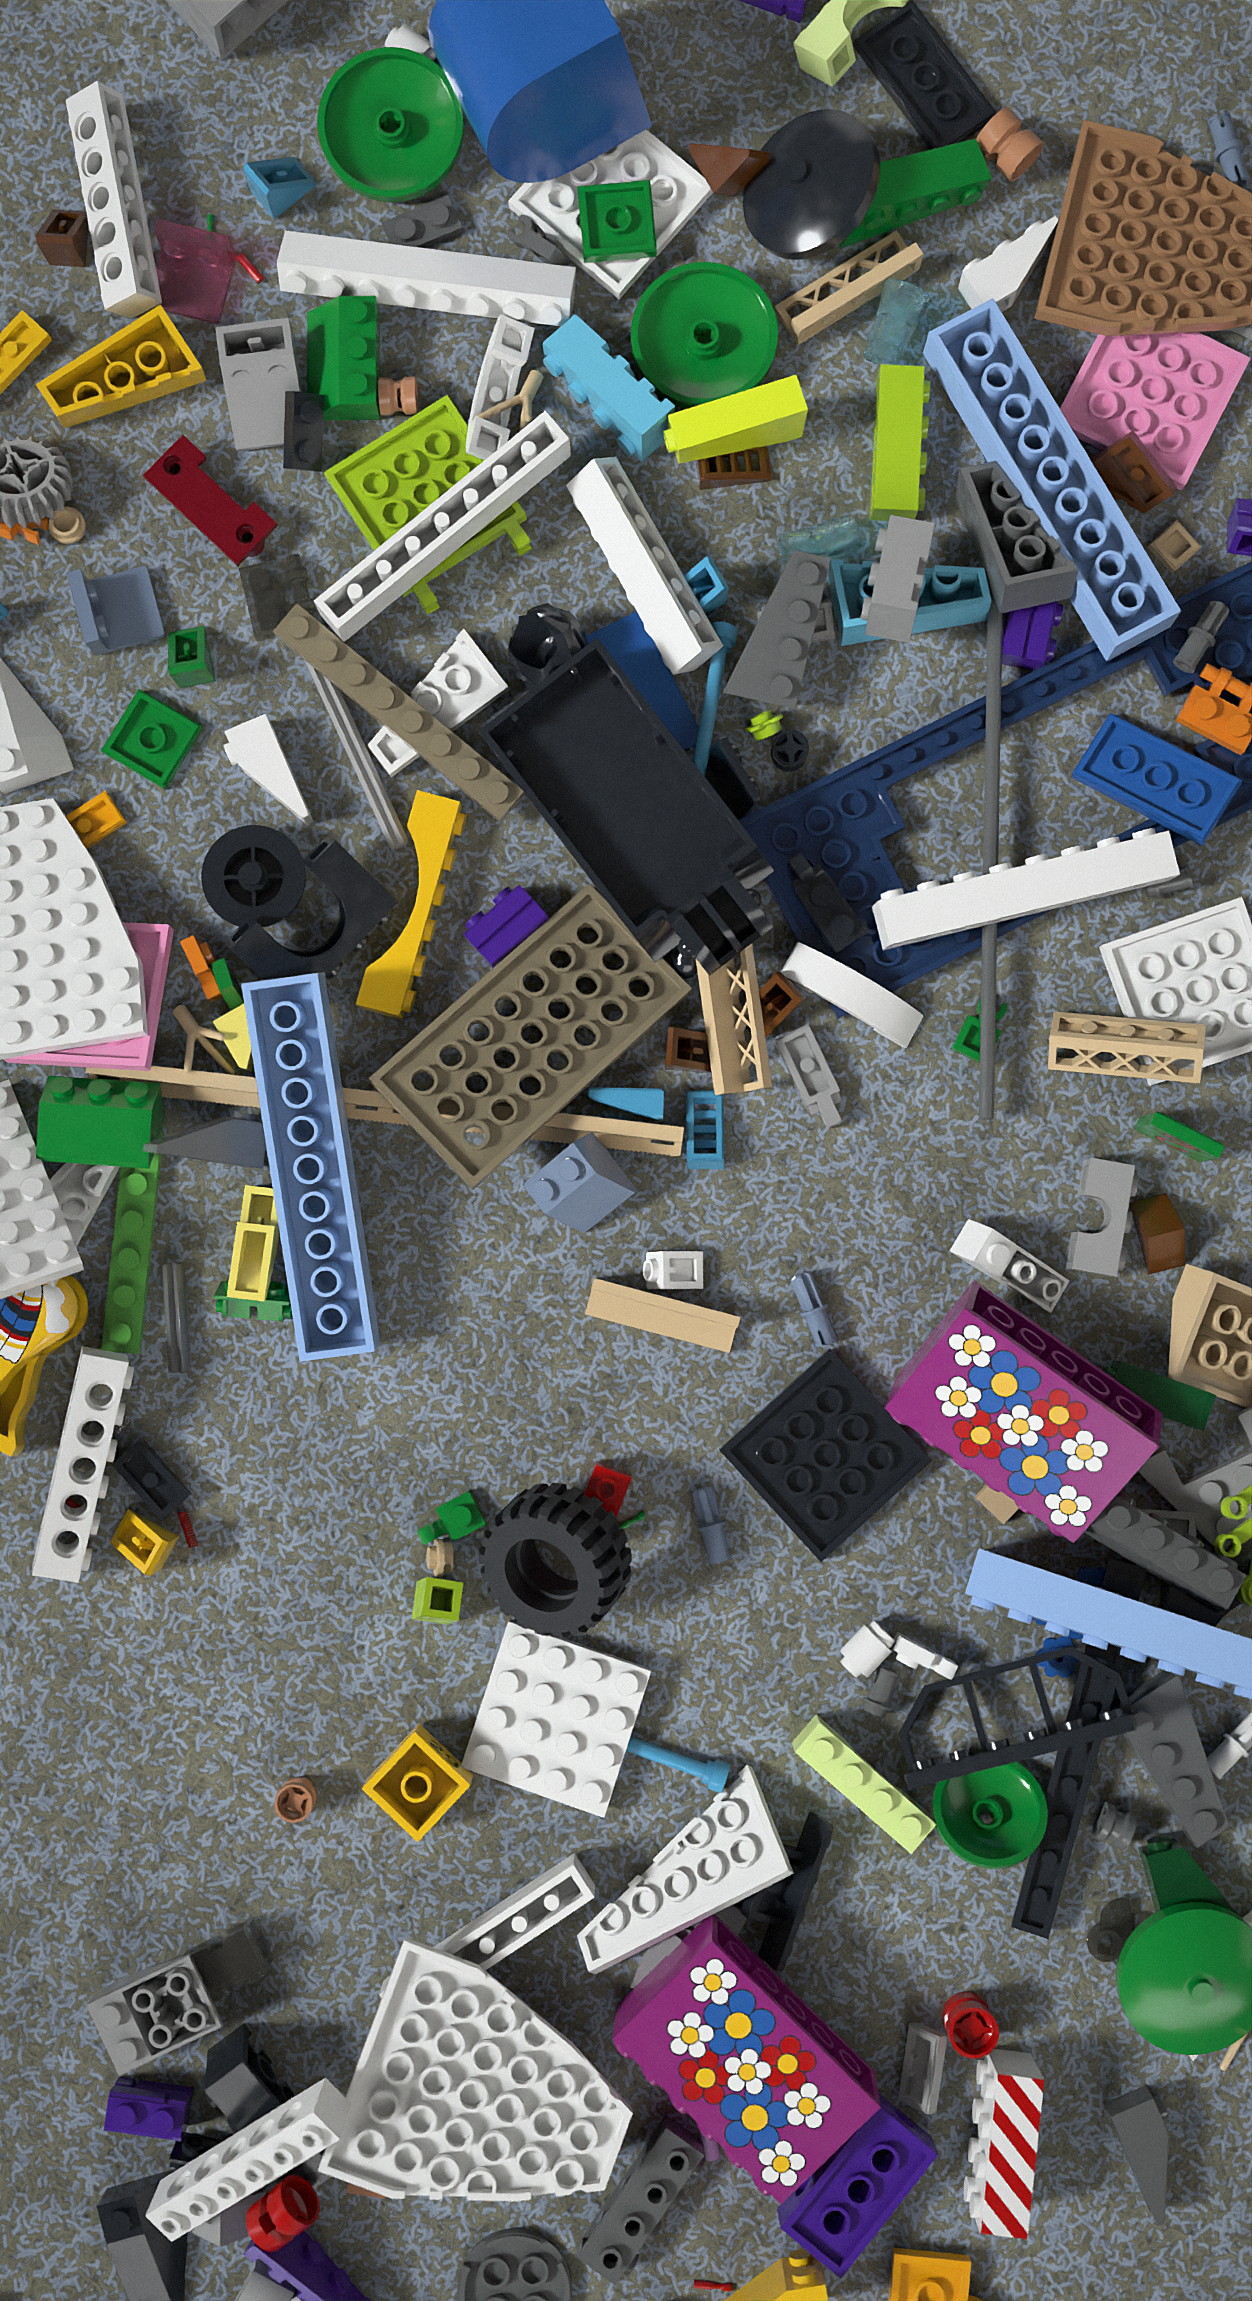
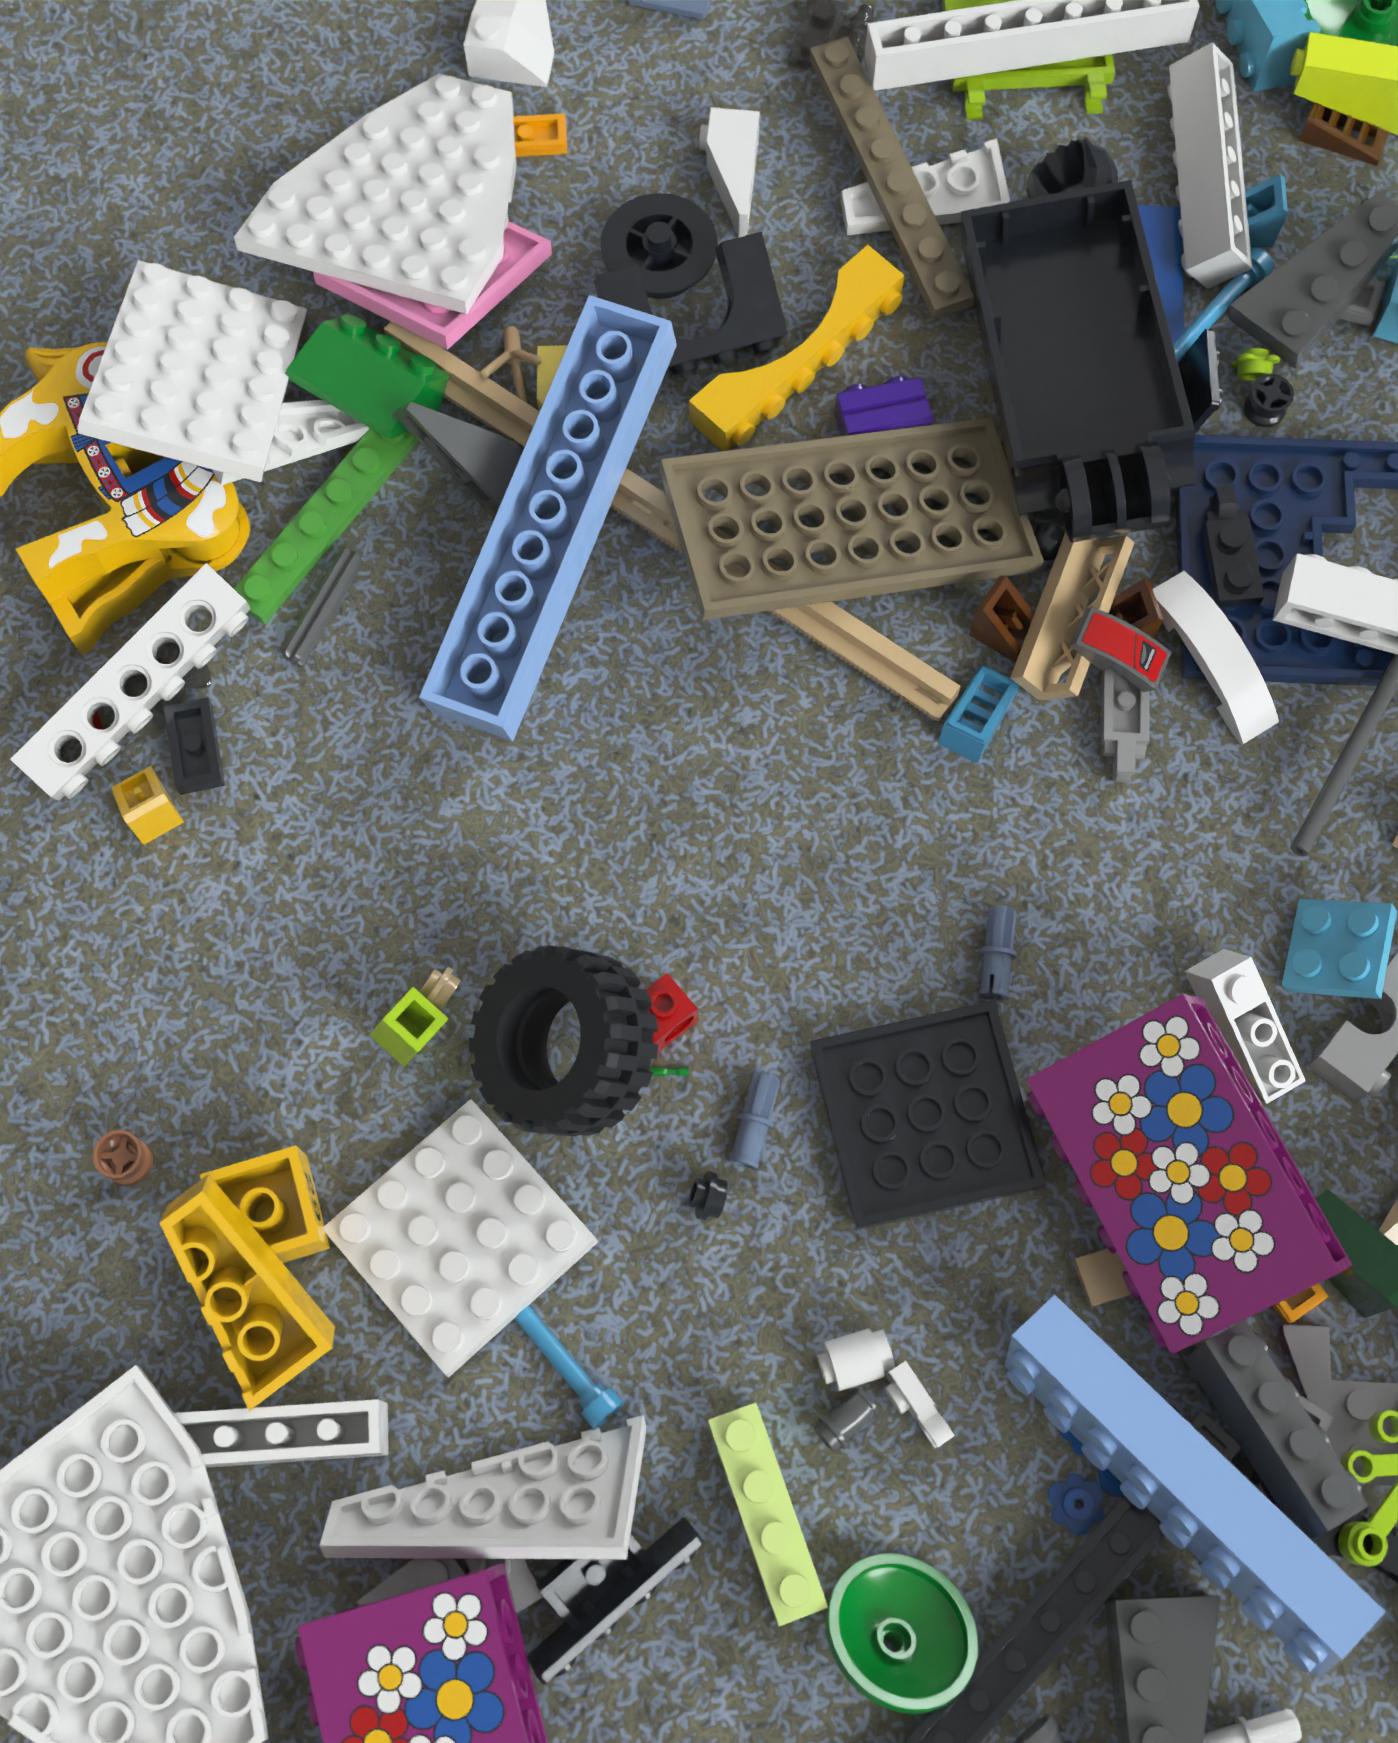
camera: 30 degrees right, 15 degrees down
green tile [101,689,203,790] -> none
green slope [168,626,216,688] -> none
red leg [177,1508,198,1548] -> none
orange plate [180,935,223,1002] -> none
green tile [211,958,244,1009] -> none
green hinge [214,1279,292,1322] -> none
light yellow slope [227,1185,280,1302] -> none
light grey axle [305,661,408,850] -> none
green plate [417,1490,486,1545] -> none
sand blue slope [522,1131,638,1233] -> none
tan fence [585,1278,741,1353] -> none
dark azure slope [588,1087,664,1121] -> none
white bracket [643,1251,703,1289] -> none
black plate [898,1646,1137,1790] -> none
green plate [951,999,1007,1064] -> none
none -> yellow wedge [160,1174,335,1411]
none -> black plate [689,1171,728,1220]
none -> slope [1069,607,1172,692]
none -> medium azure plate [1282,899,1397,999]

